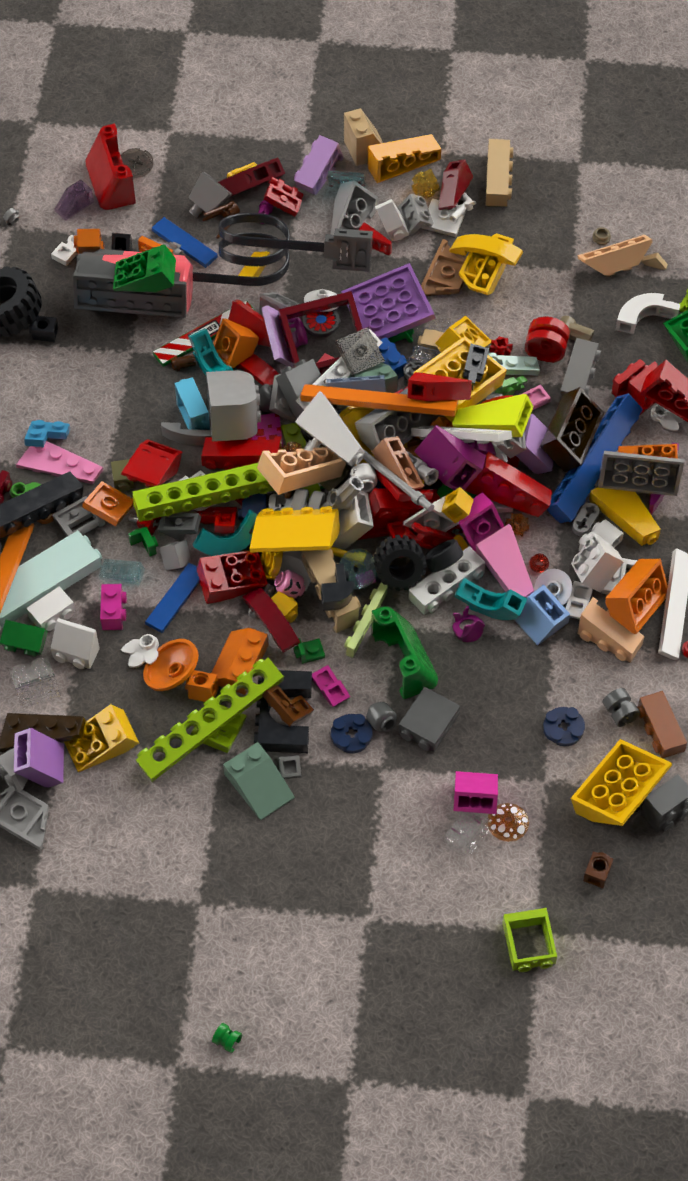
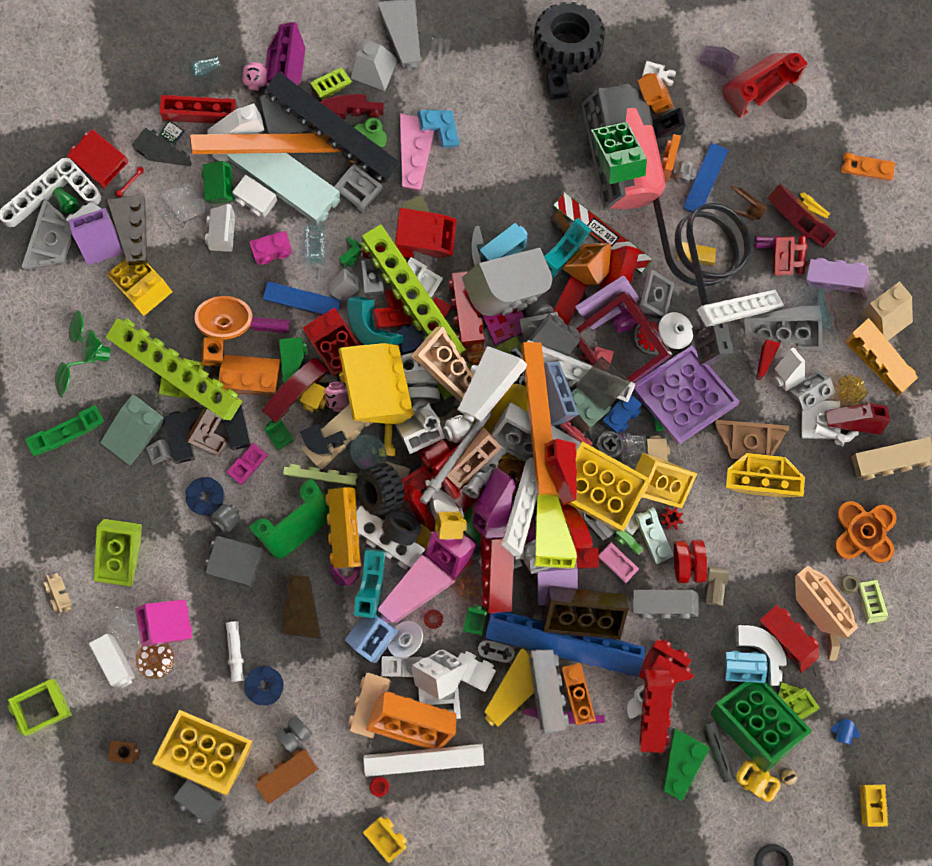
camera: 70 degrees right, 20 degrees up
light grey plate [3,208,20,225] -> none
orange plate [82,481,133,526] -> none
white plate [121,634,159,668] -> none
light grey torso [189,172,232,218] -> none
yellow slope [449,234,523,266] -> none
hinge [463,343,489,391] -> none
none -> green slope [25,405,104,456]
none -> tan hinge [42,573,72,616]
none -> green plant [55,310,111,397]
none -> white brick [89,634,136,688]
none -> lime slope [94,519,142,587]
none -> white pin [226,622,244,682]
none -> magenta slope [250,317,291,333]
none -> green slope [279,337,308,383]
none -> dark brown wedge [282,574,322,639]
none -> light orange slope [326,487,361,568]
none -> green bracket [463,605,487,636]
none -> white tile [697,290,784,327]
none -> medium azure brick [725,651,767,683]
none -> red wedge [760,605,819,673]
none -> orange plant [834,501,896,563]
none -> orange plate [841,153,895,181]
none -> yellowish green slope [859,580,888,624]

